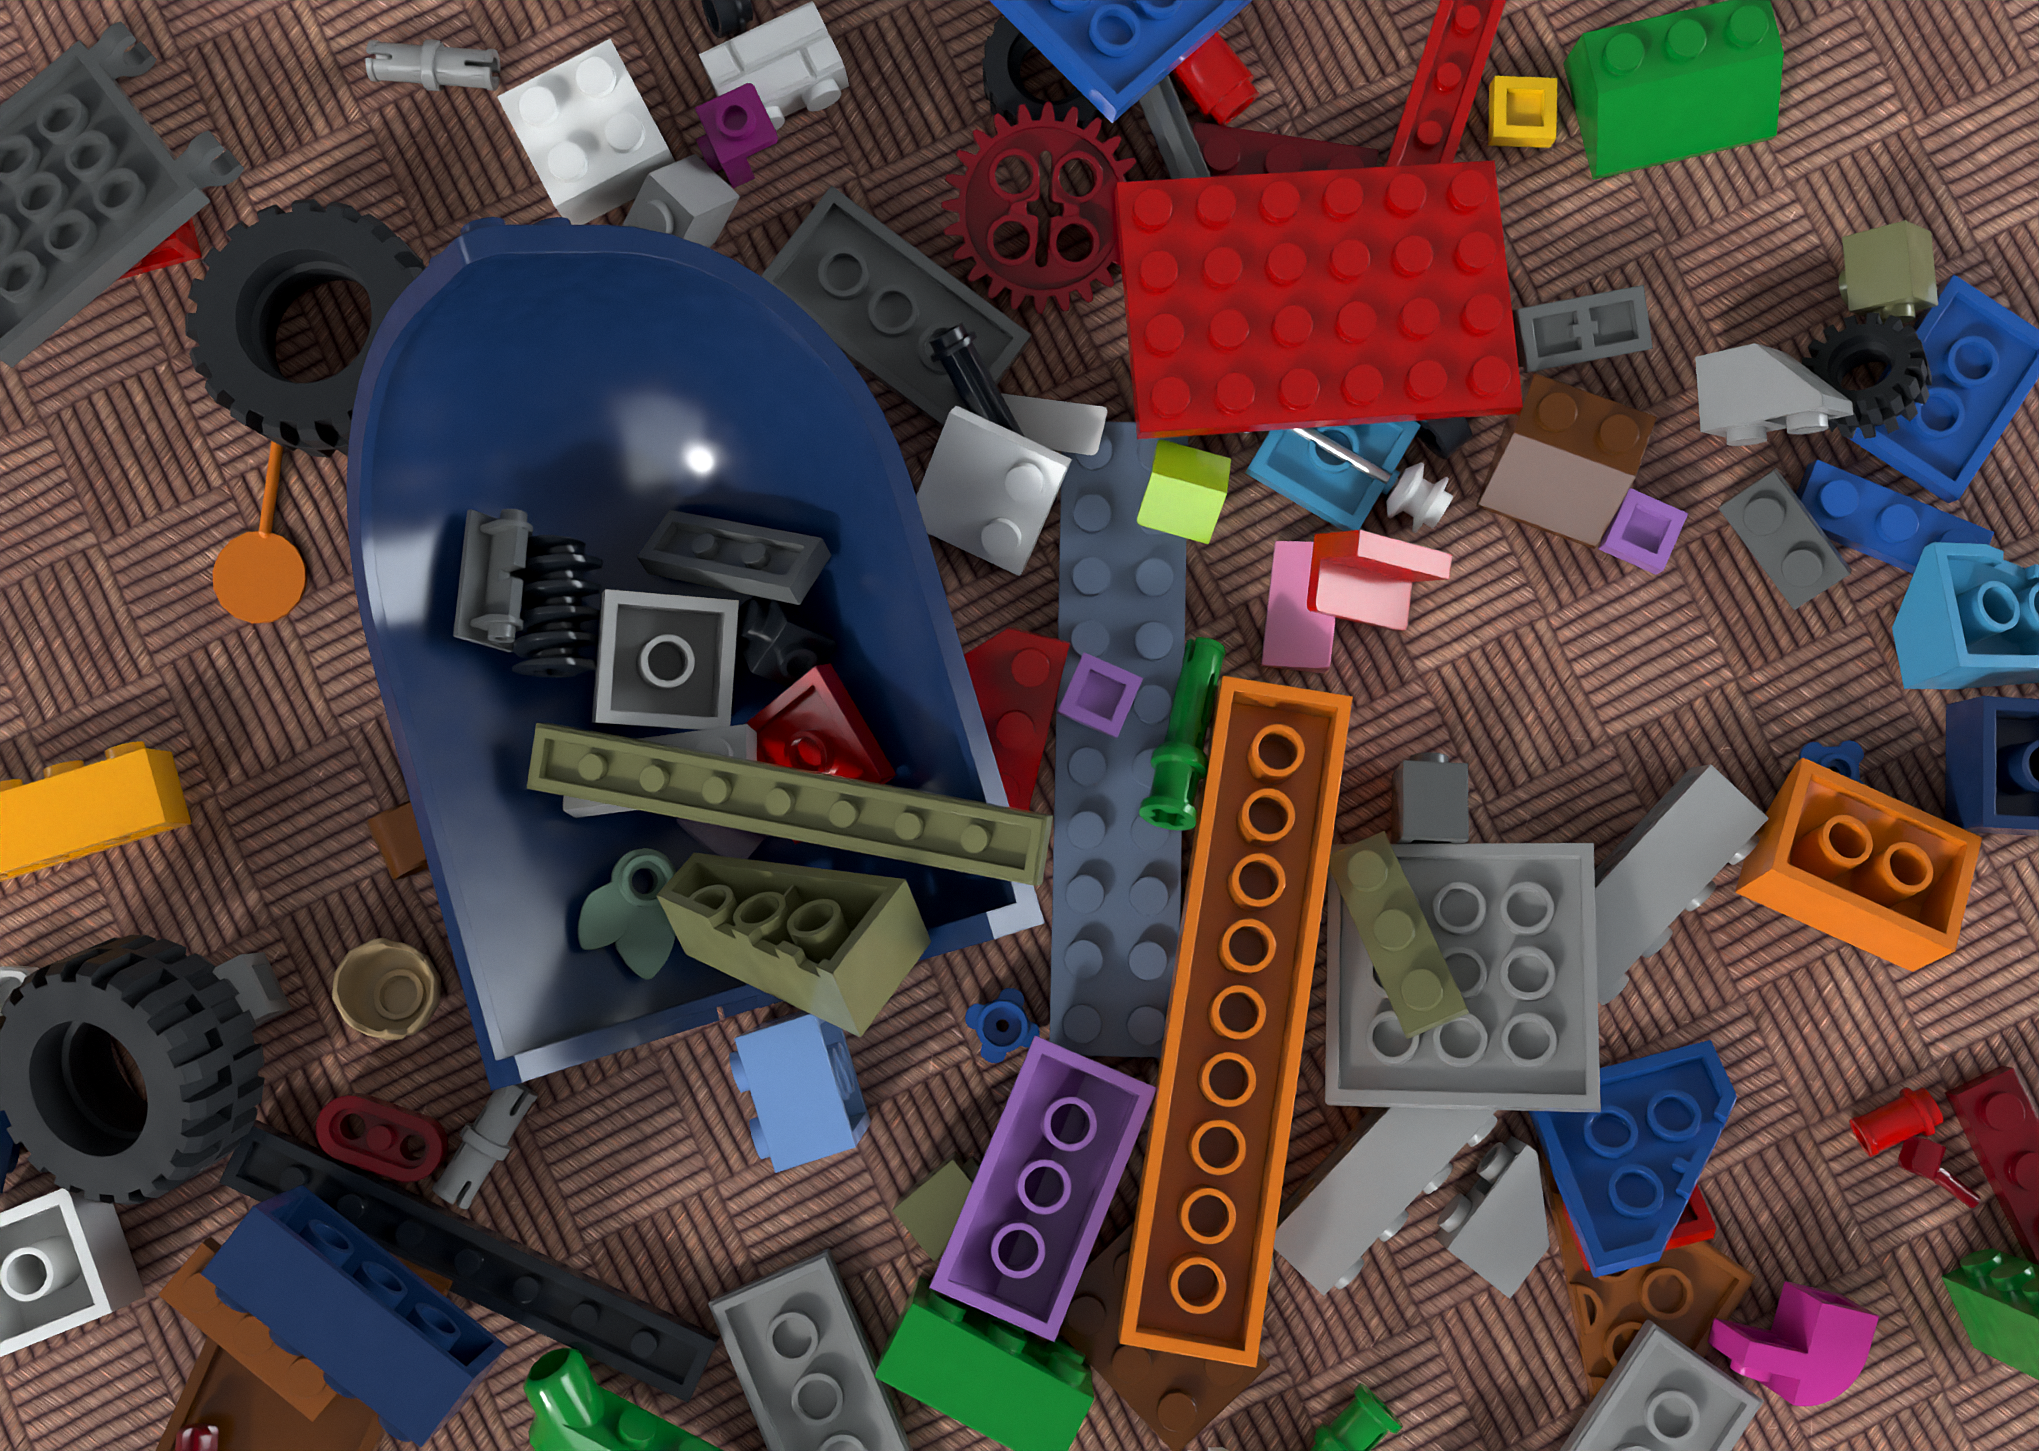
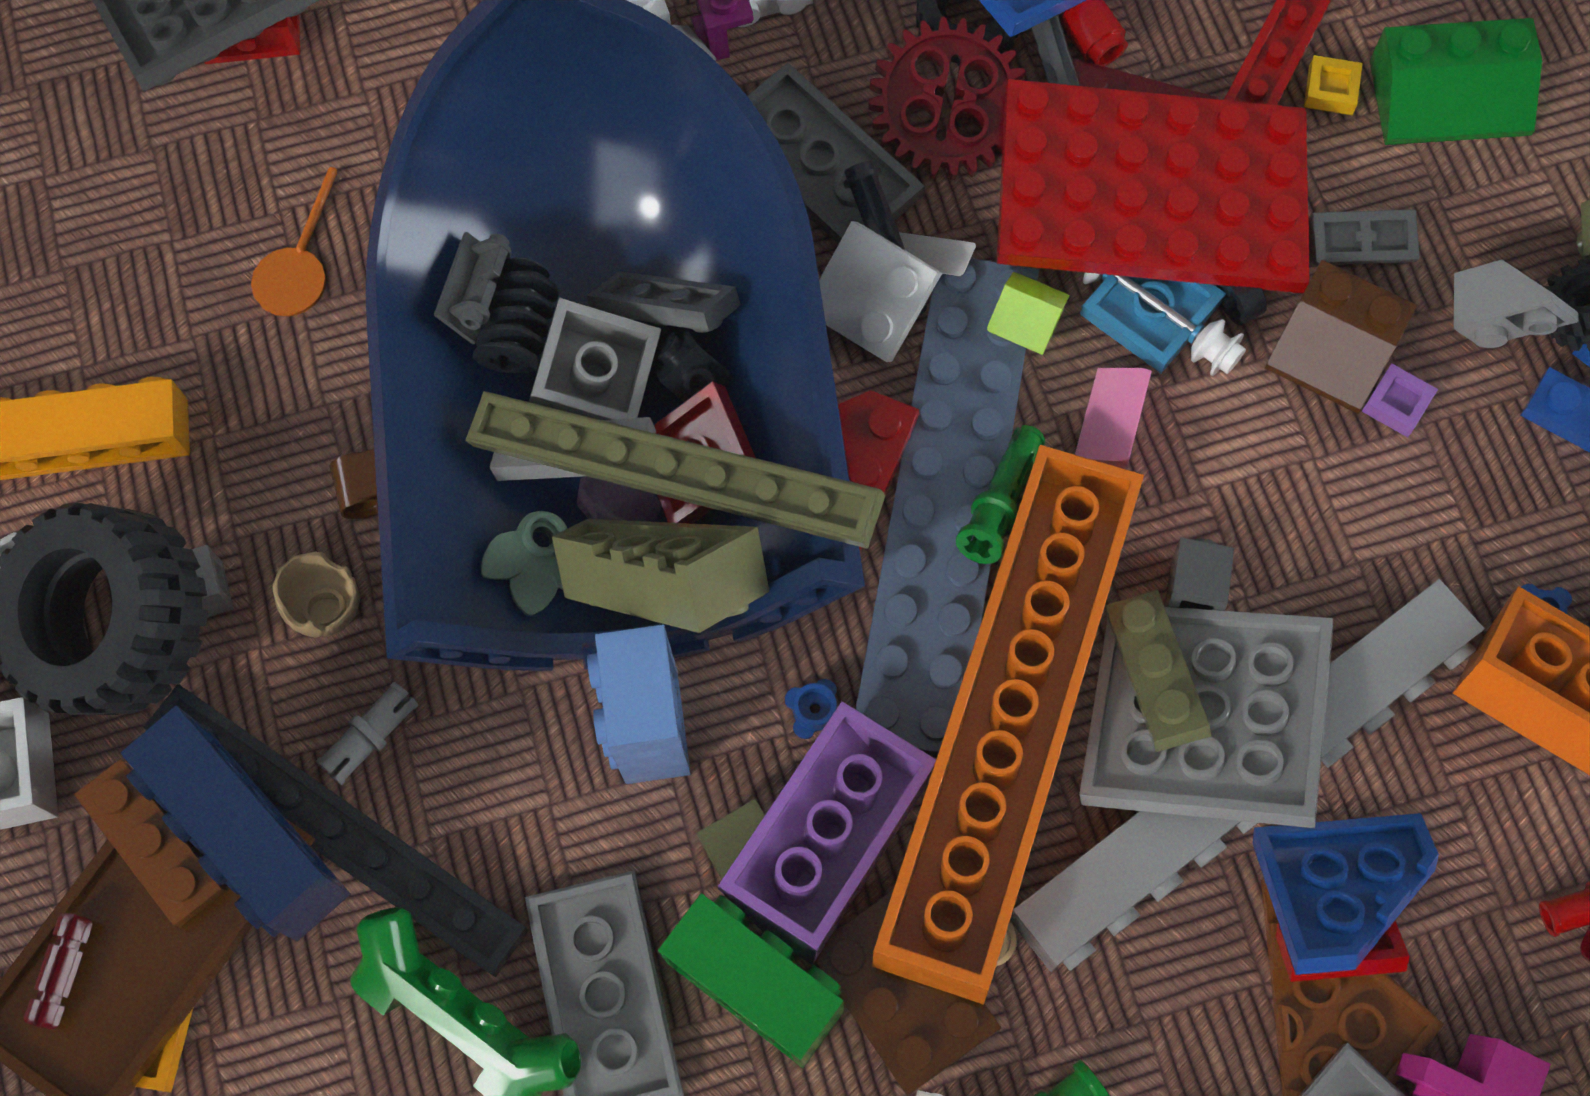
camera: 10 degrees right, 15 degrees down
black tyre [185,199,426,458] -> none
dark red plate [316,1093,448,1182] -> none
medium lavender plate [1057,652,1143,739] -> none
panel [1307,530,1452,631] -> none
light grey slope [1434,1136,1550,1299] -> none
dark grey plate [1718,468,1852,610] -> none

